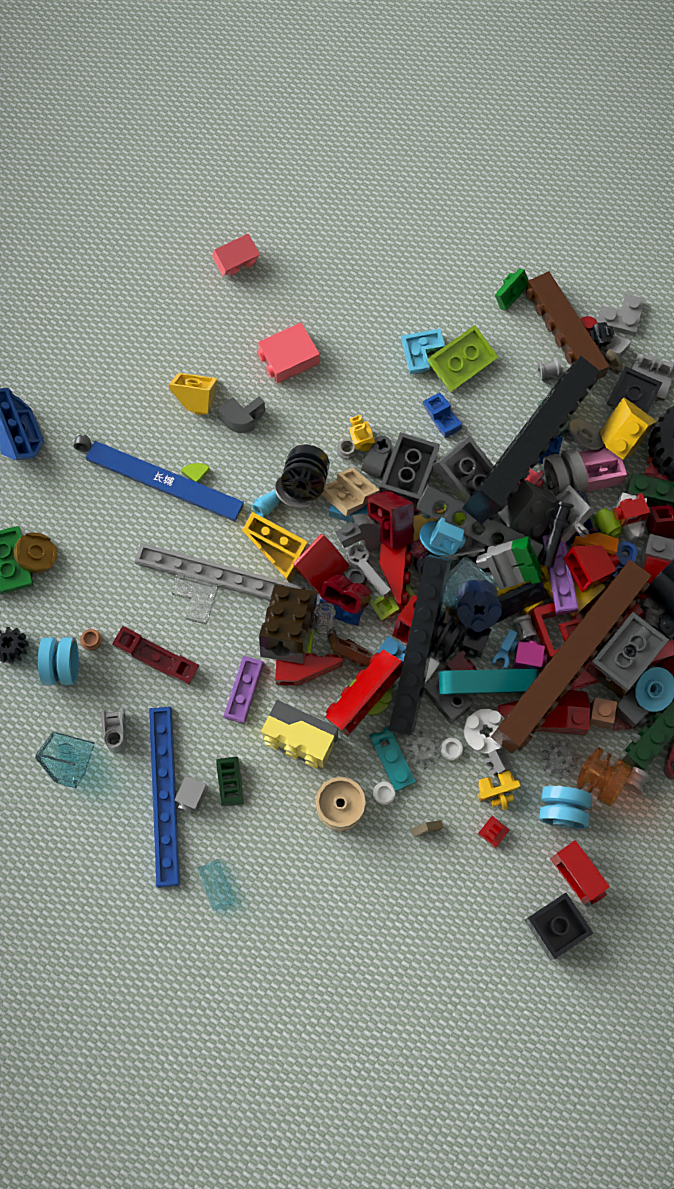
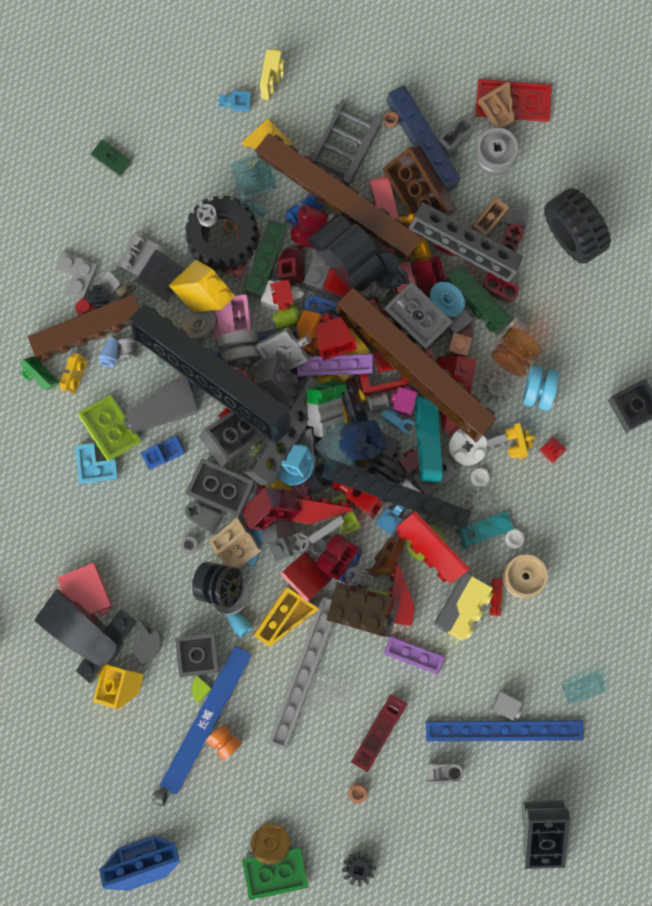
camera: 85 degrees left, 10 degrees up
clear light blue slope [35,731,95,788] -> none
medium azure wheel [38,637,79,686] -> none
dark green slope [216,757,244,806] -> none
yellow hips [349,415,375,452] -> none
dark tan tile [411,820,444,837] -> none
black pin [540,500,574,568] -> none
red window [550,840,610,905] -> none
none -> black slope [34,589,137,683]
none -> yellow hinge [59,353,88,394]
none -> light blue cone [98,338,119,367]
none -> flat silver slope [123,375,198,434]
none -> dark grey brick [175,633,220,677]
none -> orange wheel [205,723,243,761]
none -> red axle [490,578,503,616]
none -> black brick [522,800,570,869]

